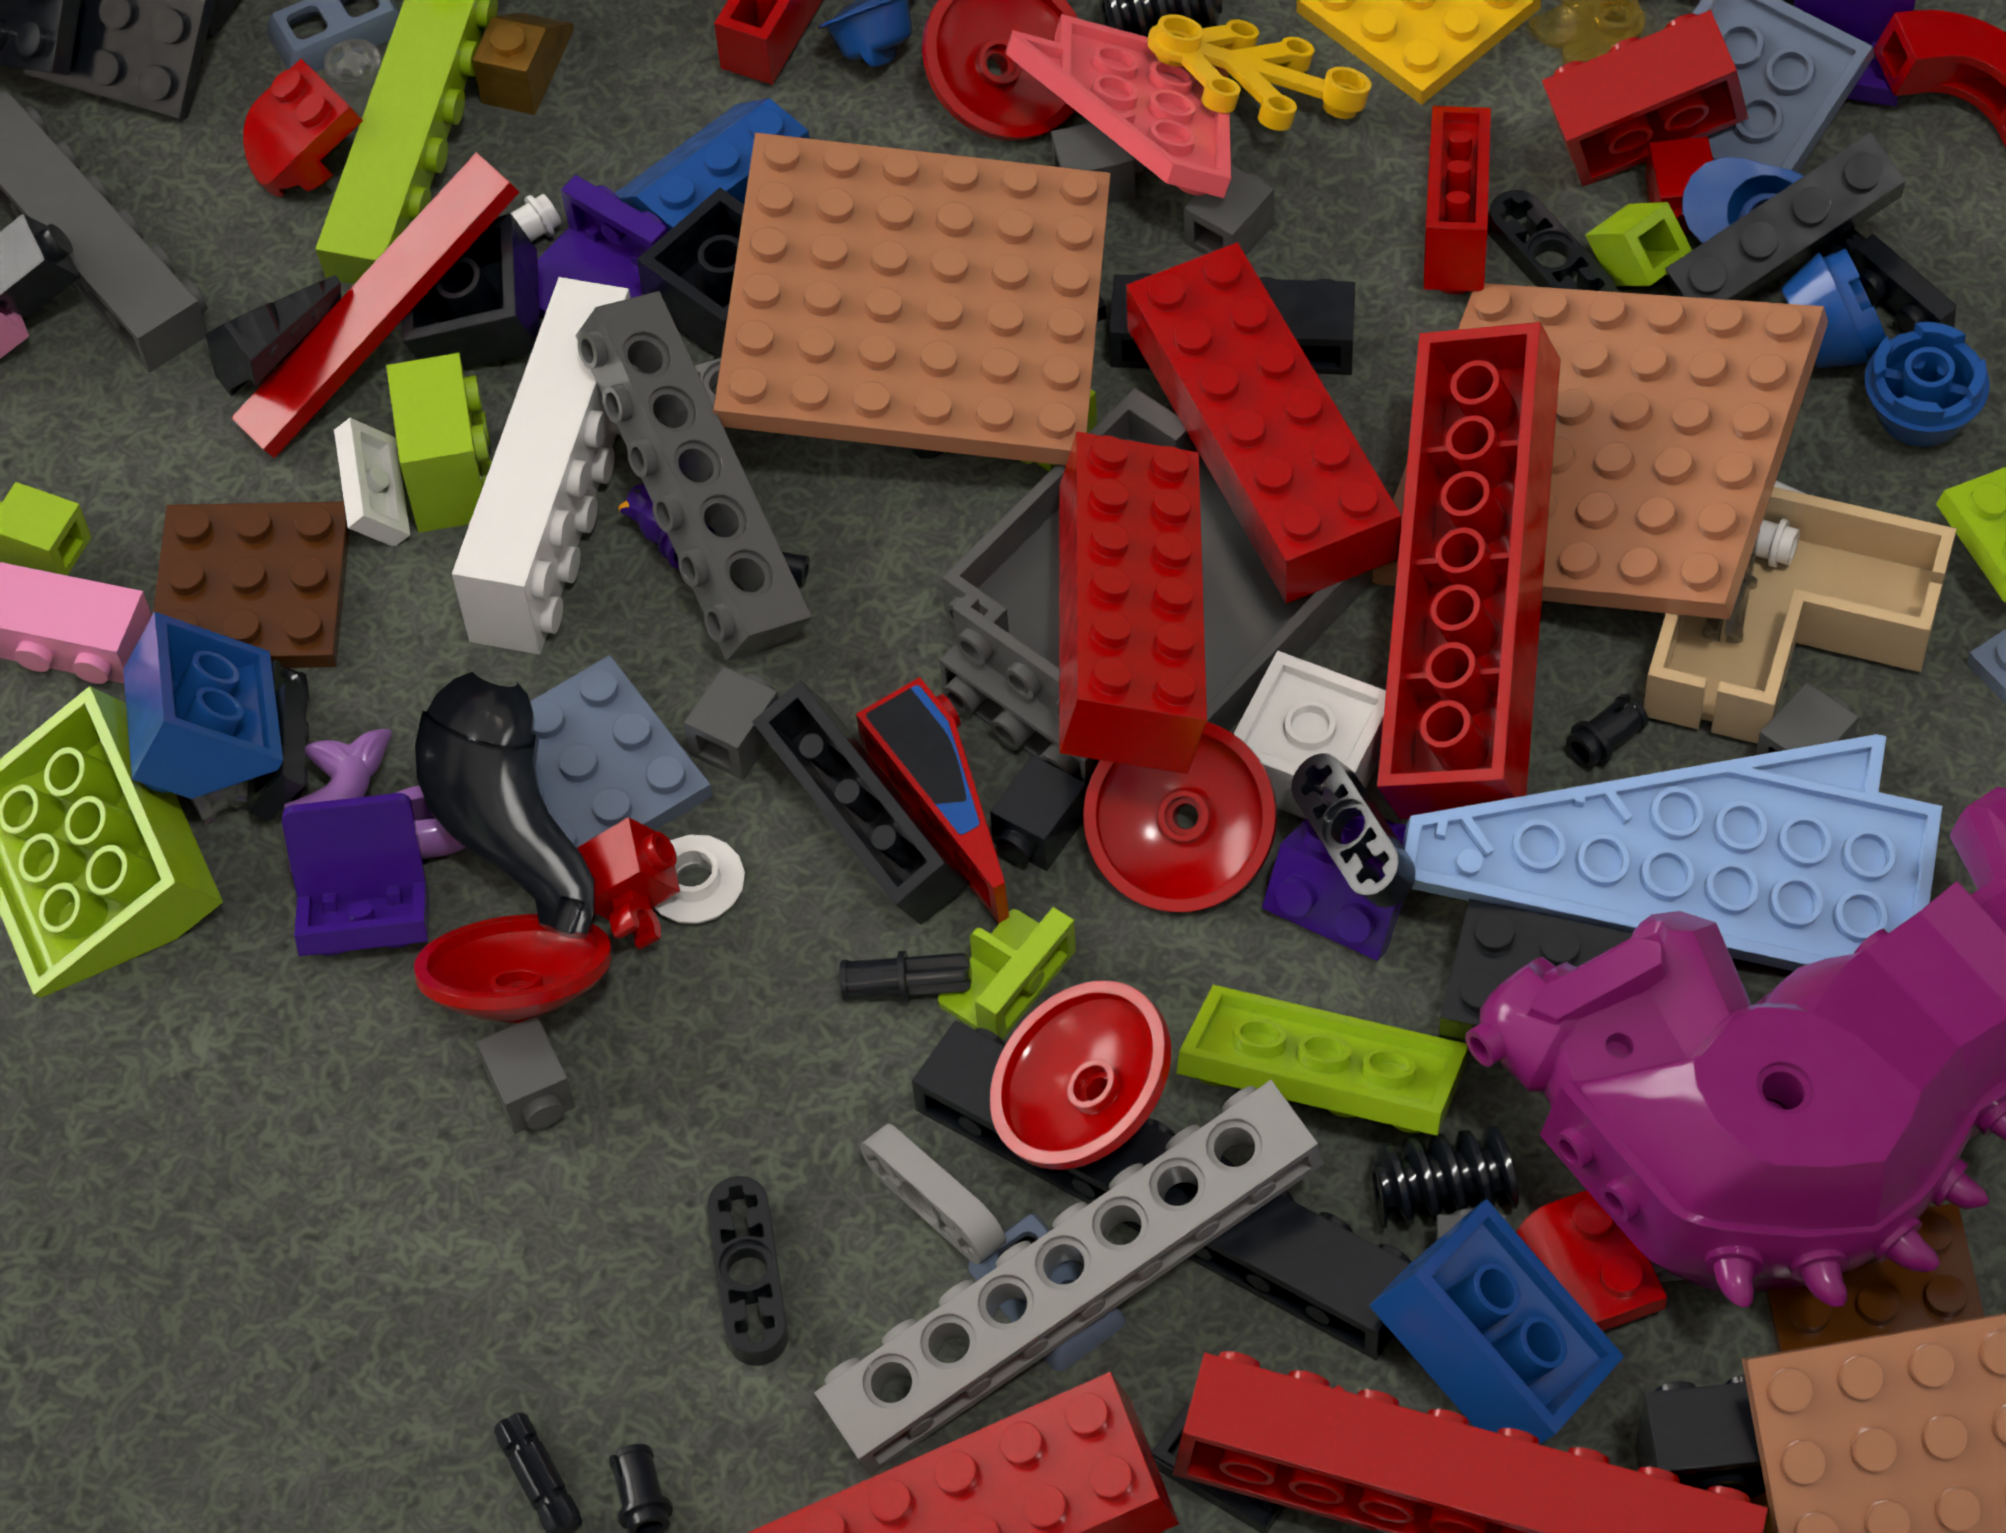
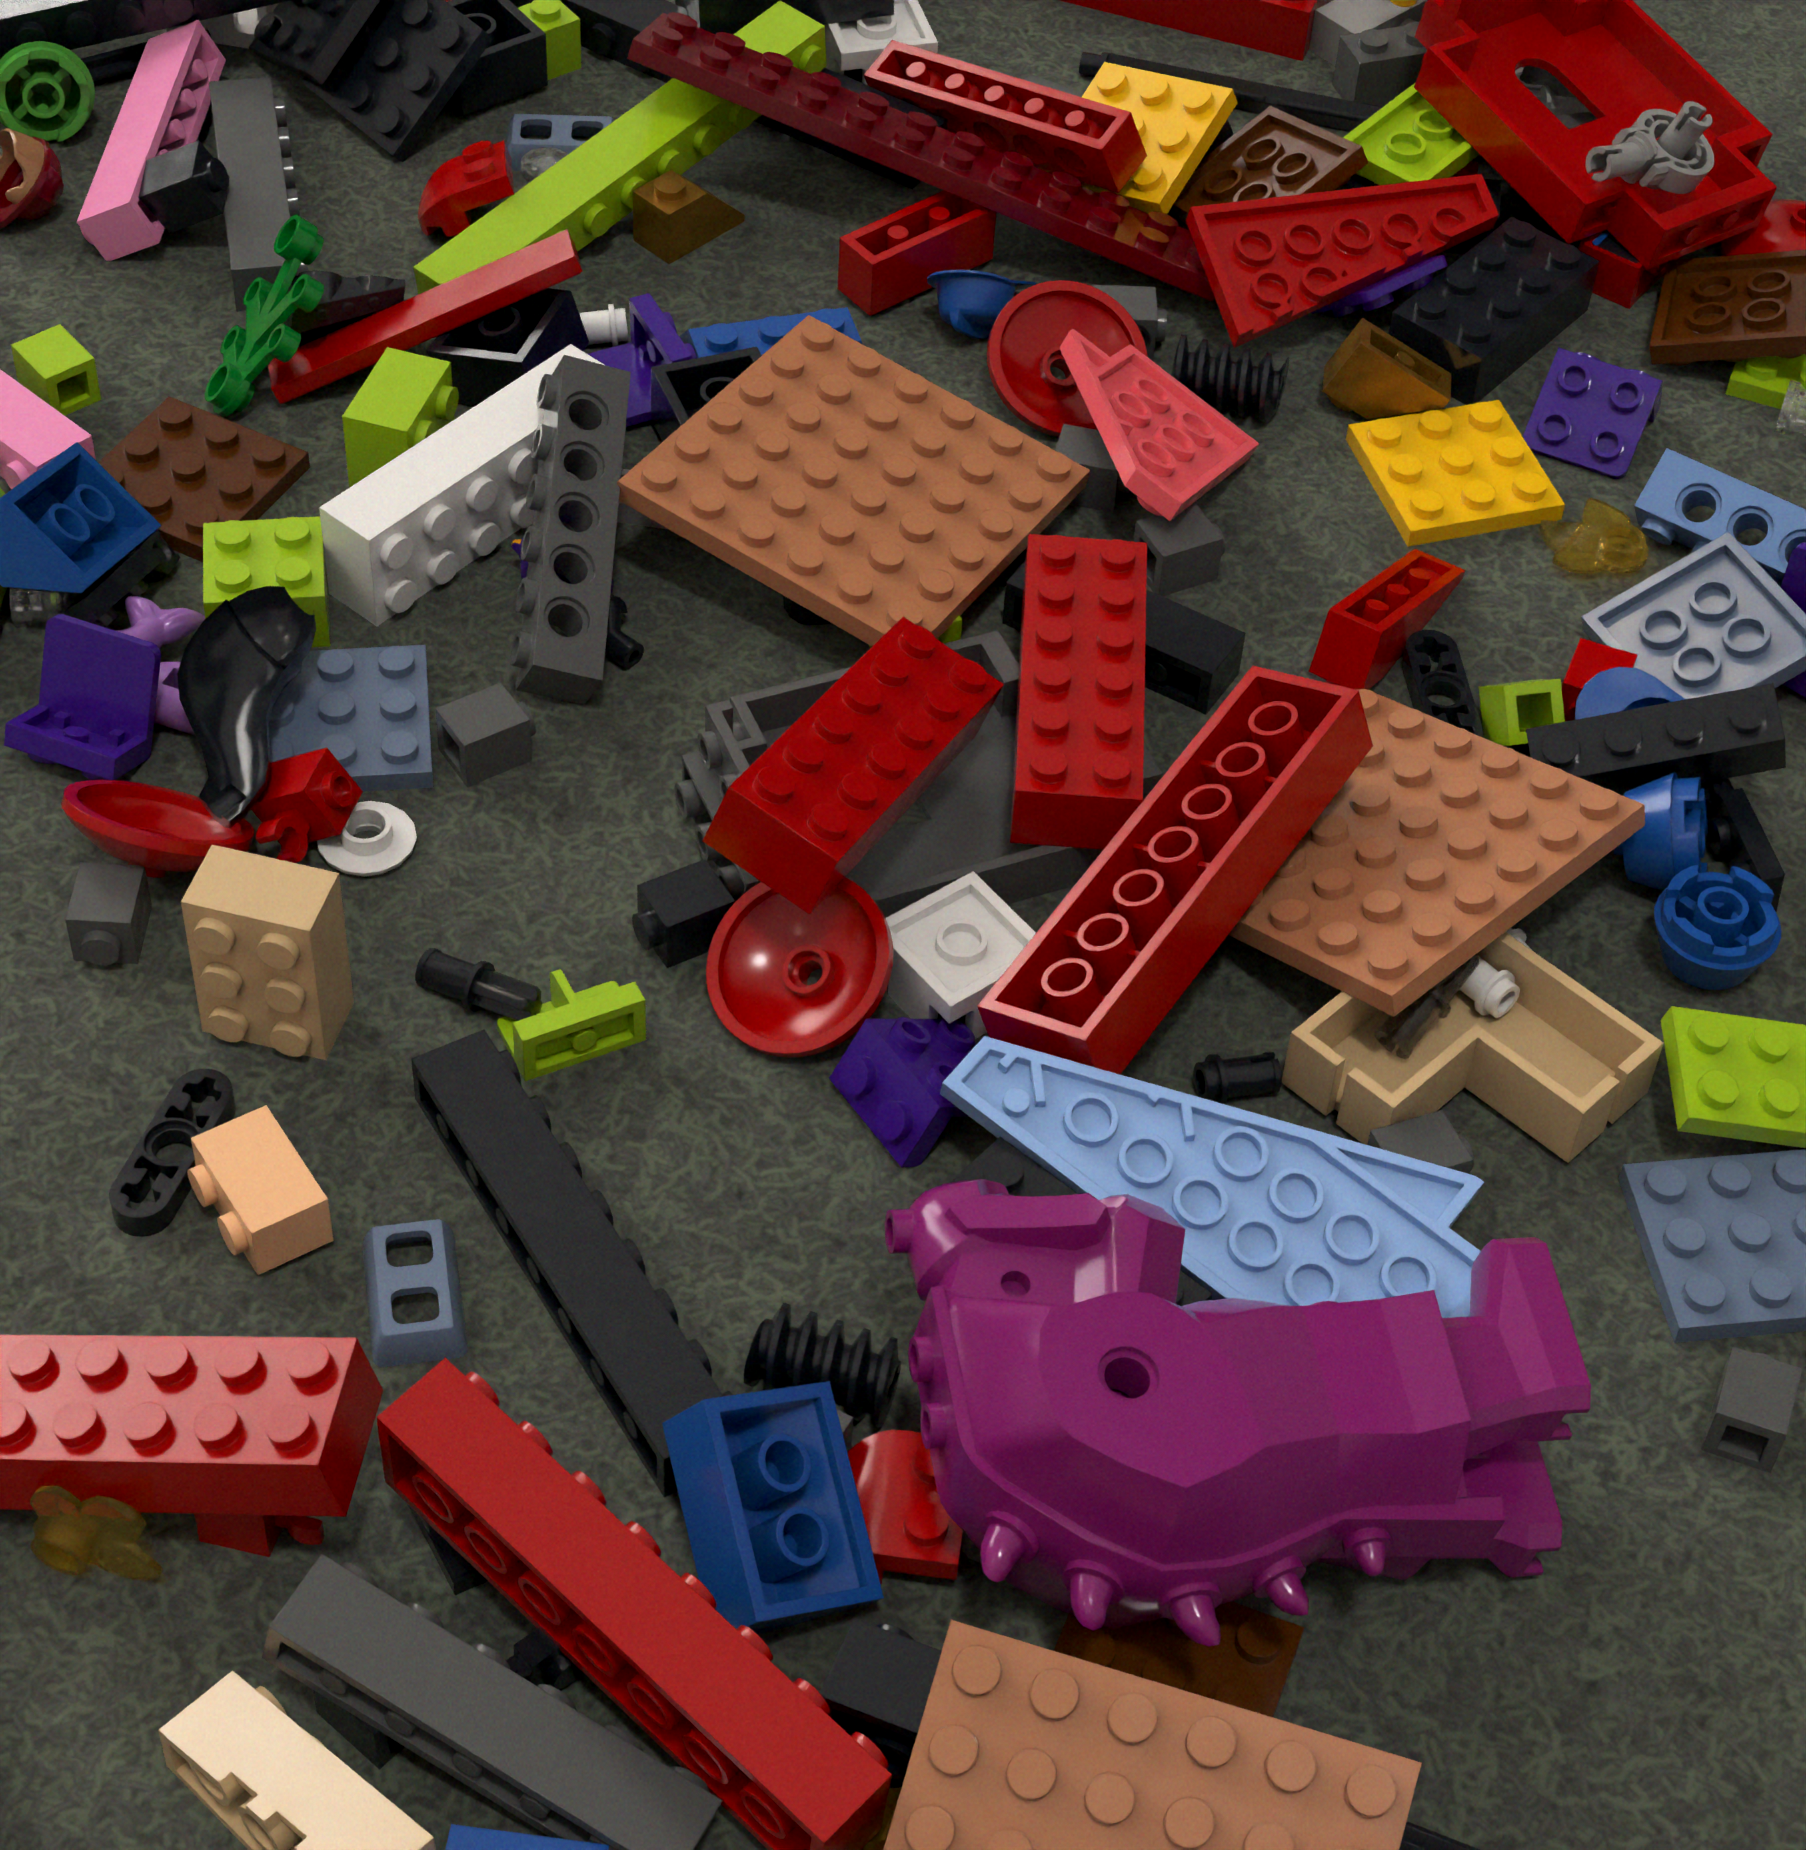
camera: 20 degrees right, 10 degrees down
white plate [334,418,410,546] -> none
black brick [752,680,971,924] -> none
light grey brick [814,1080,1324,1475] -> none
slope [856,677,1010,923] -> none
light grey beam [860,1123,1006,1265] -> none
red dish [990,981,1172,1170] -> none
yellow plant [1147,14,1372,131] -> none
lime plate [1176,984,1469,1136] -> none
black beam [1291,753,1416,908] -> none
red brick [1542,10,1749,186] -> none
none -> tan brick [181,845,354,1060]
none -> light nougat brick [187,1105,334,1275]
none -> lime brick [203,516,330,648]
none -> green plant [205,215,324,417]

